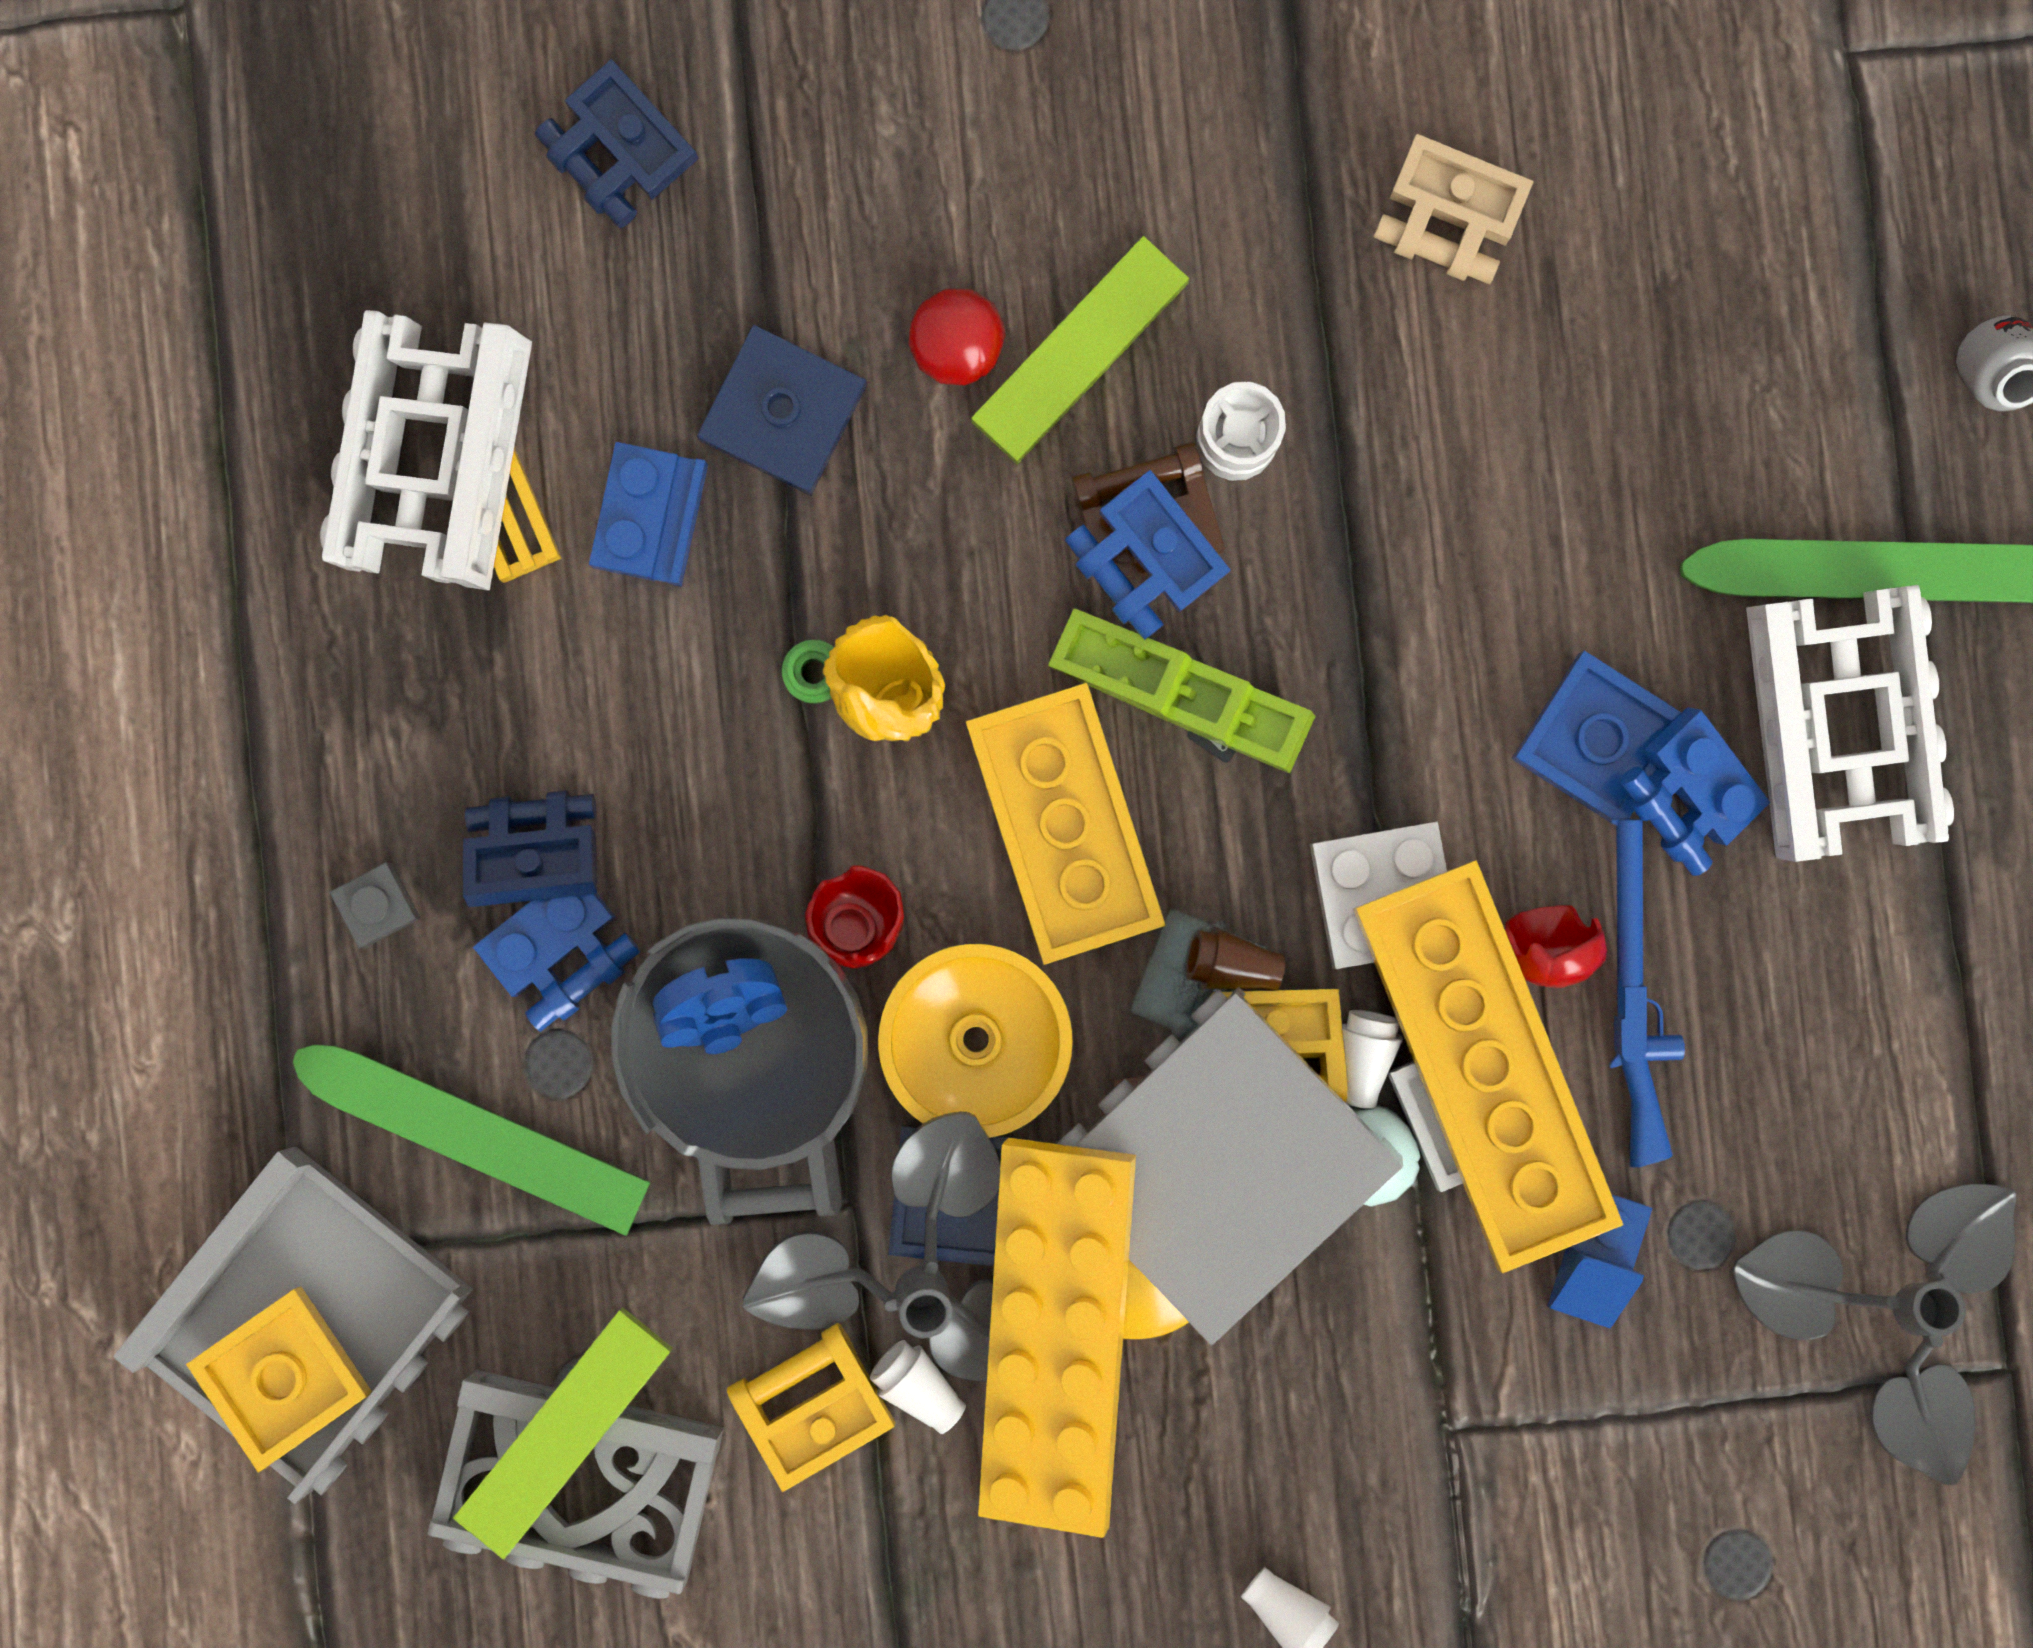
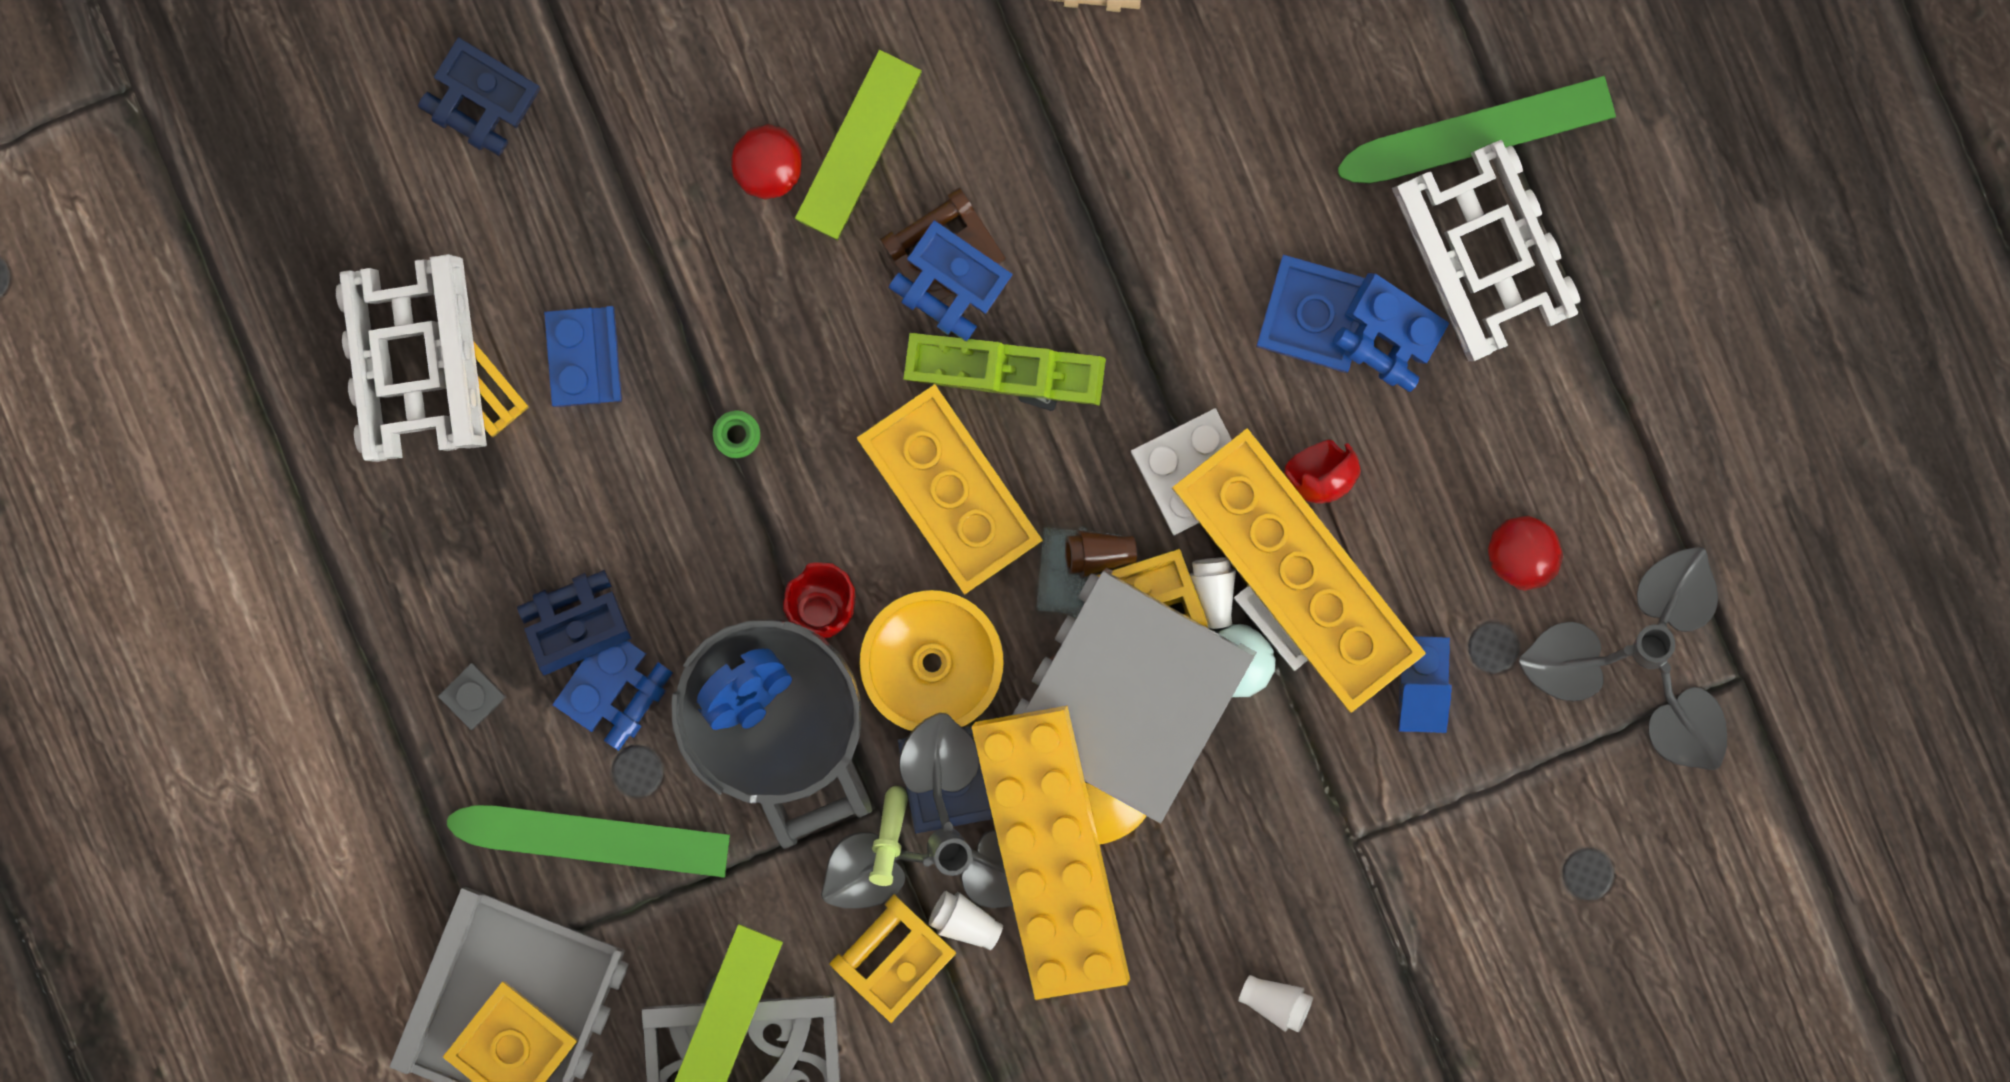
camera: 15 degrees left, 0 degrees up
dark blue plate [697,324,867,496] -> none
yellow hair [823,615,945,741] -> none
white wheel [1196,382,1286,481] -> none
blue piece [1608,818,1685,1168] -> none
none -> yellowish green piece [869,786,908,886]
none -> red hair [1488,516,1564,591]

